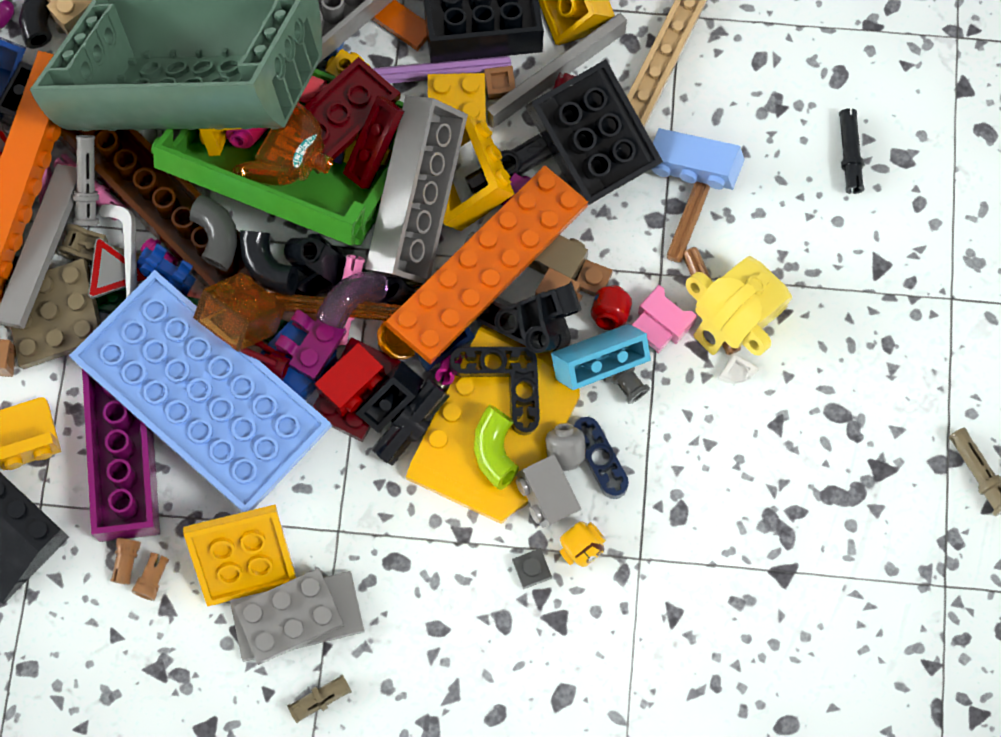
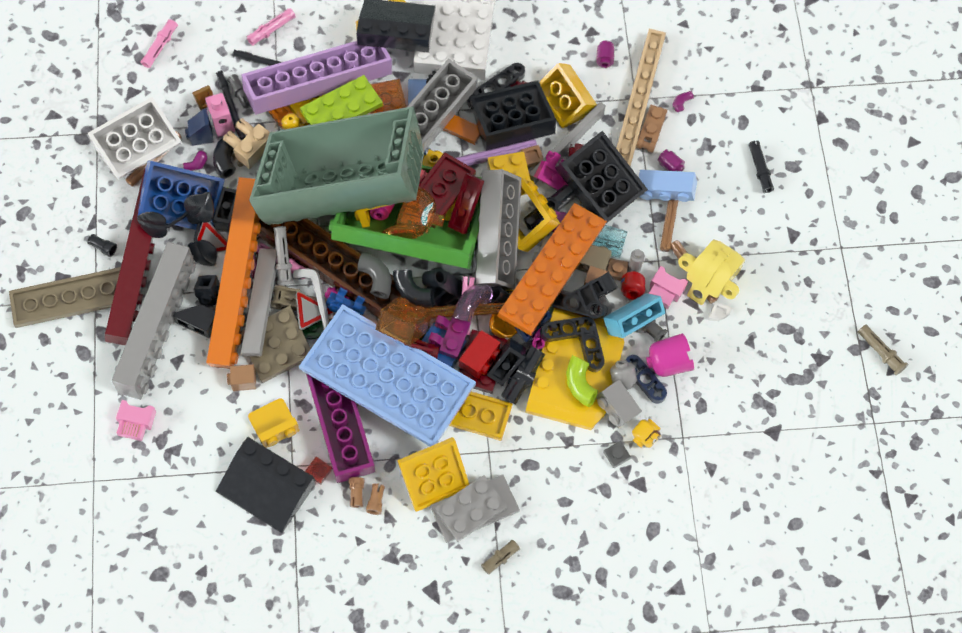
camera: 15 degrees left, 5 degrees down
none -> clear red plate [305,457,333,485]
none -> yellow tile [449,391,513,441]
none -> dark pink plate [534,151,568,191]
none -> clear light blue hinge [592,225,628,258]
none -> light grey cylinder [628,249,645,272]
none -> medium nougat plate [636,104,668,153]
none -> dark pink cylinder [646,333,694,377]
none -> magenta brick [658,149,685,172]
none -> magenta arm [672,90,694,112]

